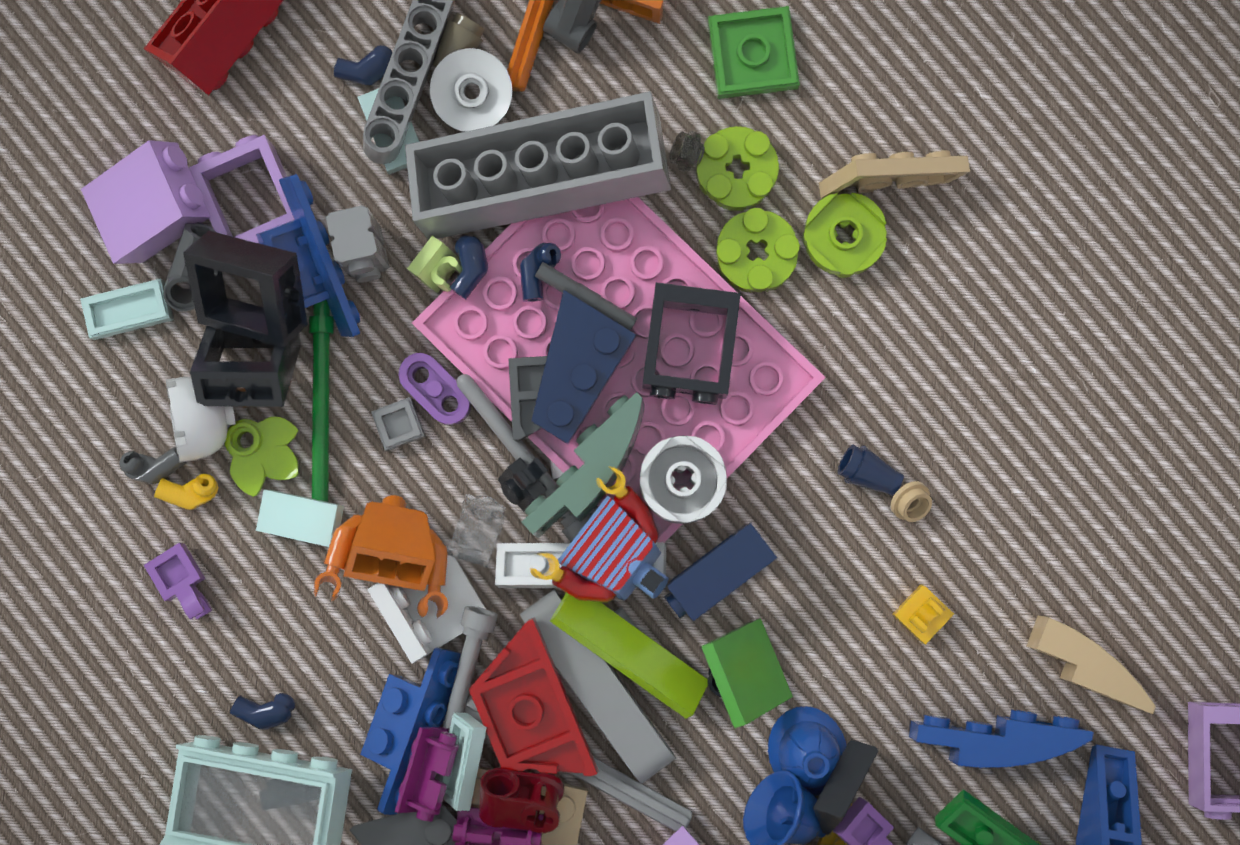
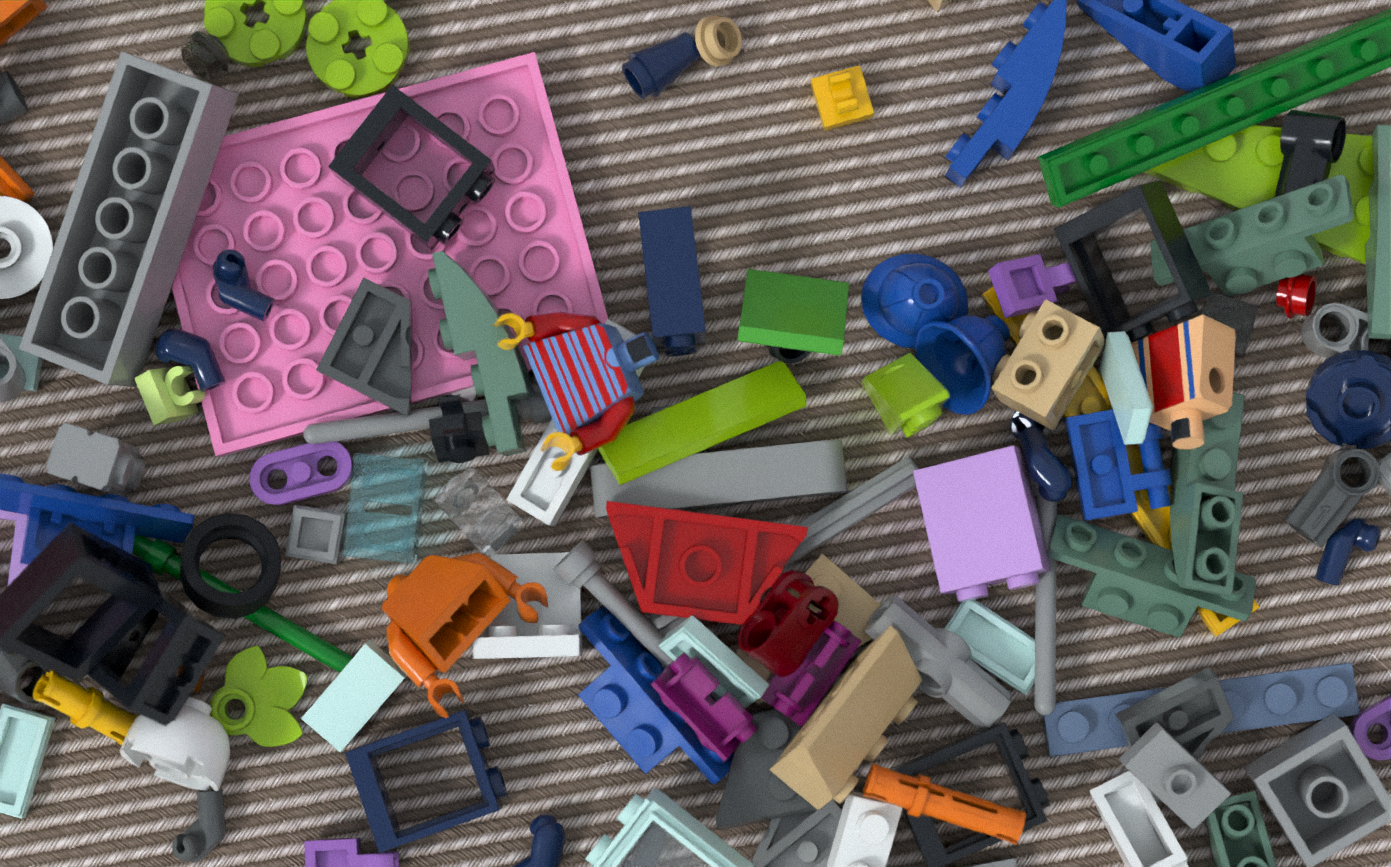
camera: 65 degrees left, 0 degrees up
yellow arm [154,473,218,510] -> none
dark blue wing [531,290,636,445] -> none
dark grey piece [535,262,637,330] -> none
white brick [640,436,727,524] -> none
black slope [813,739,879,835] -> none
none -> yellow pin [33,670,138,746]
none -> black tyre [180,513,282,619]
none -> clear light blue piece [343,453,428,564]
none -> dark blue window [345,709,508,853]
none -> lime slope [861,353,950,438]

